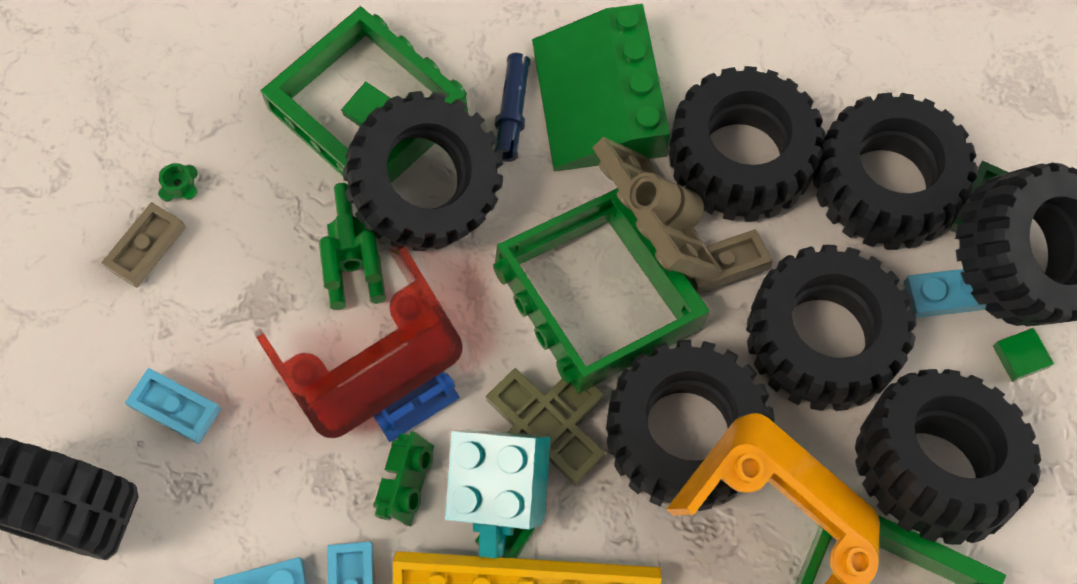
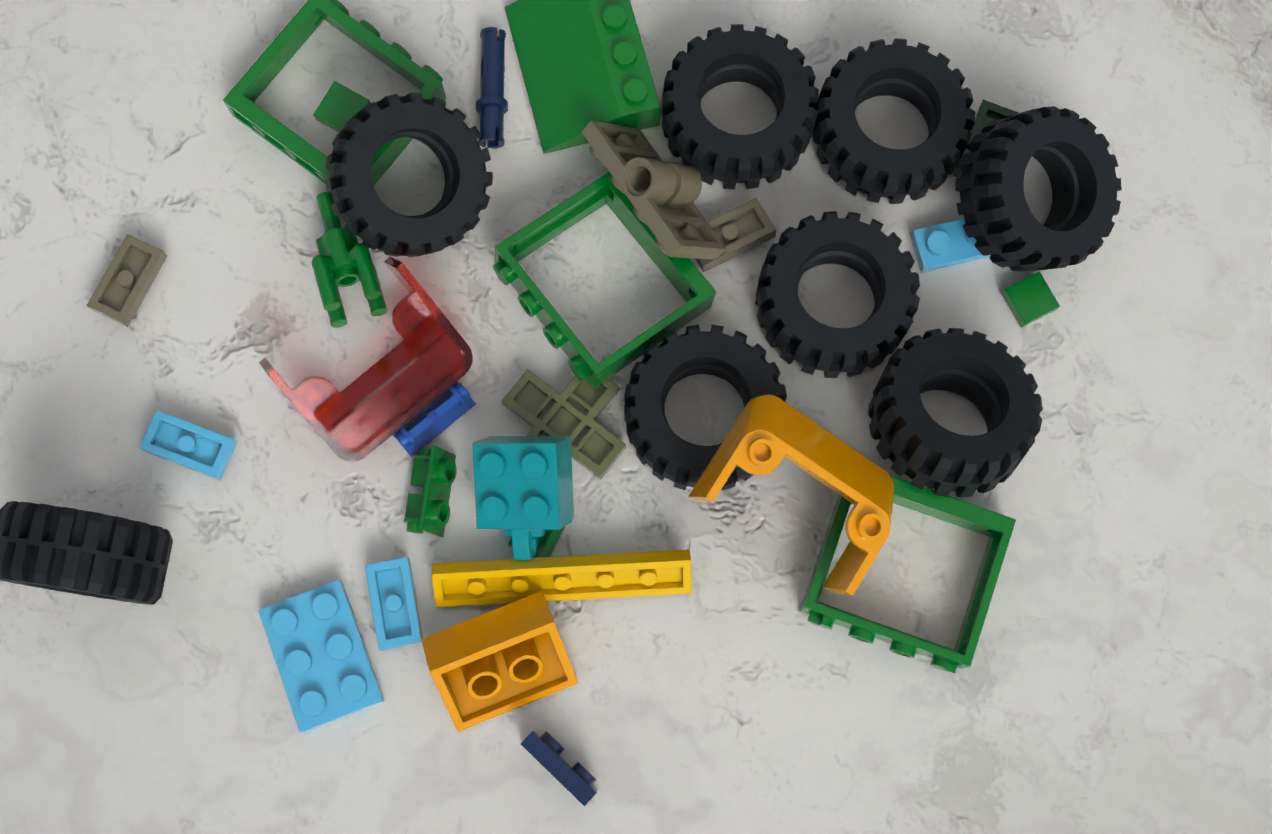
camera: 10 degrees left, 10 degrees up
green plate [158,163,198,202] -> none

